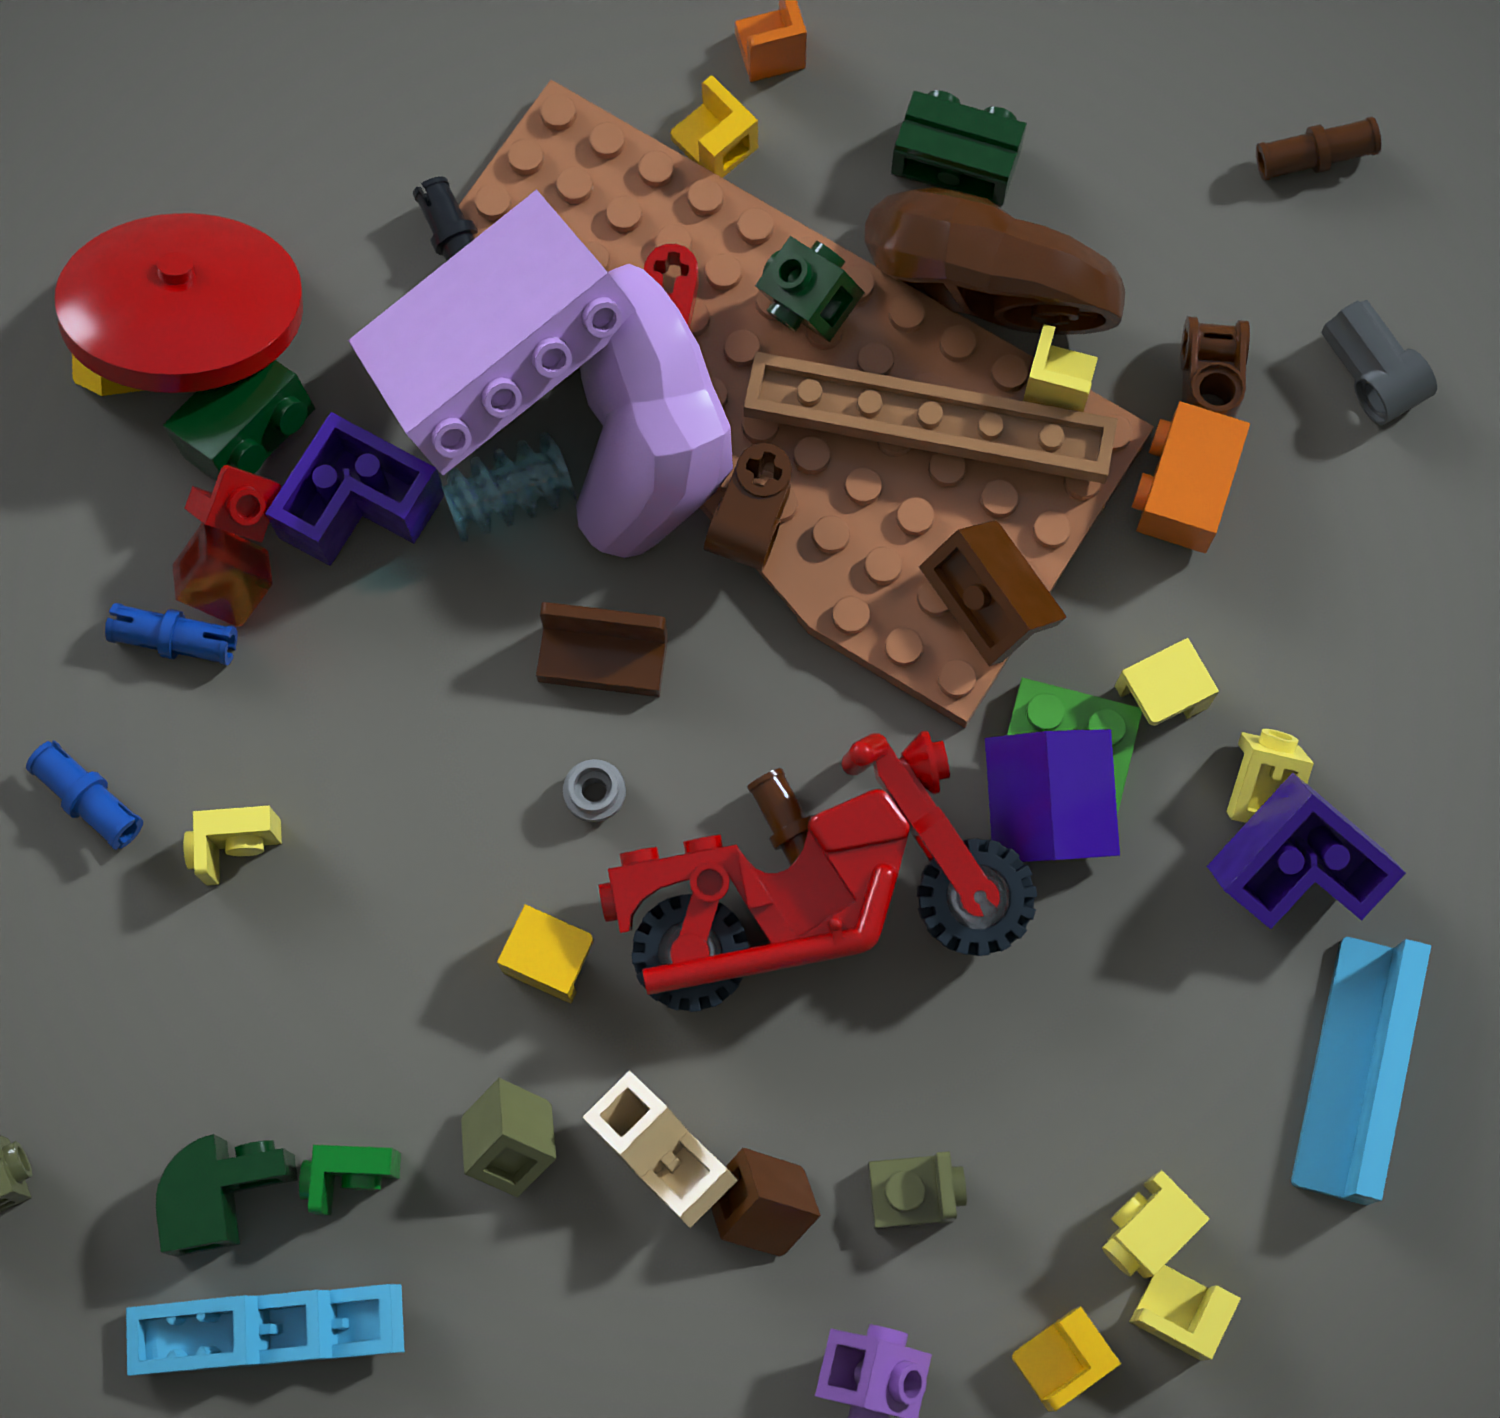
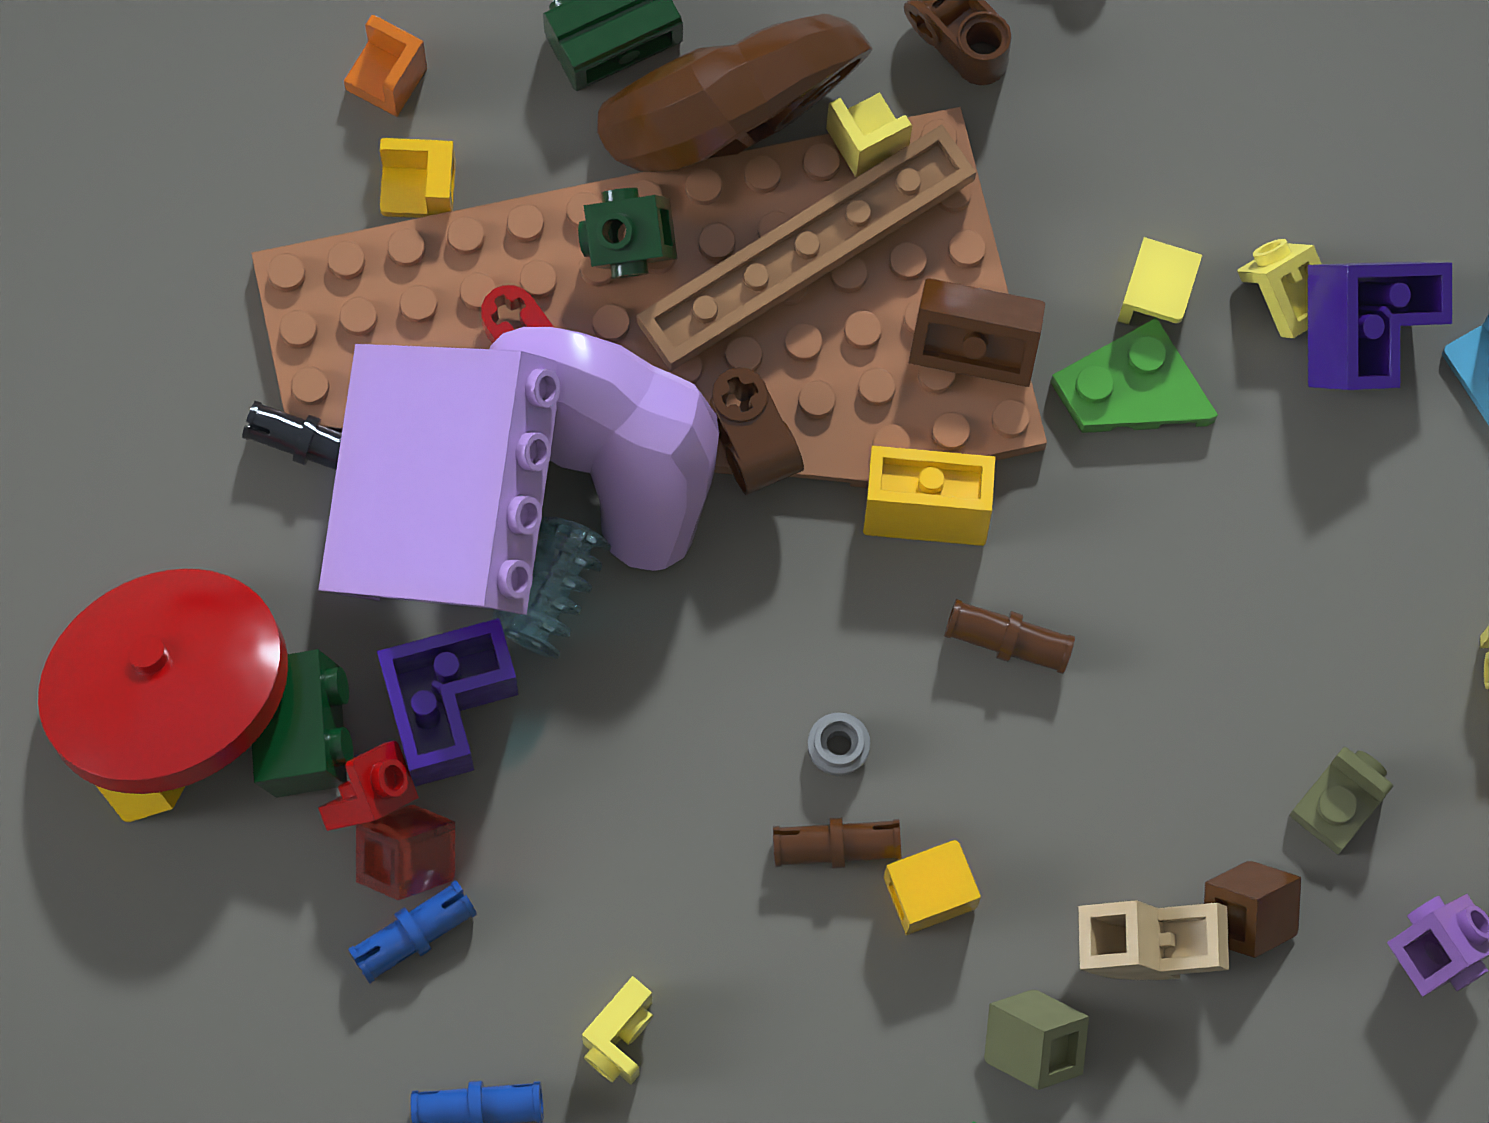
camera: 50 degrees left, 0 degrees up
reddish brown panel [536,602,668,697] -> none
red piece [599,730,1037,1012] -> none
dark purple slope [985,729,1120,862] -> none
orange brick [1131,401,1250,554] -> none
none -> reddish brown pin [773,817,902,869]
none -> yellow panel [863,446,995,546]

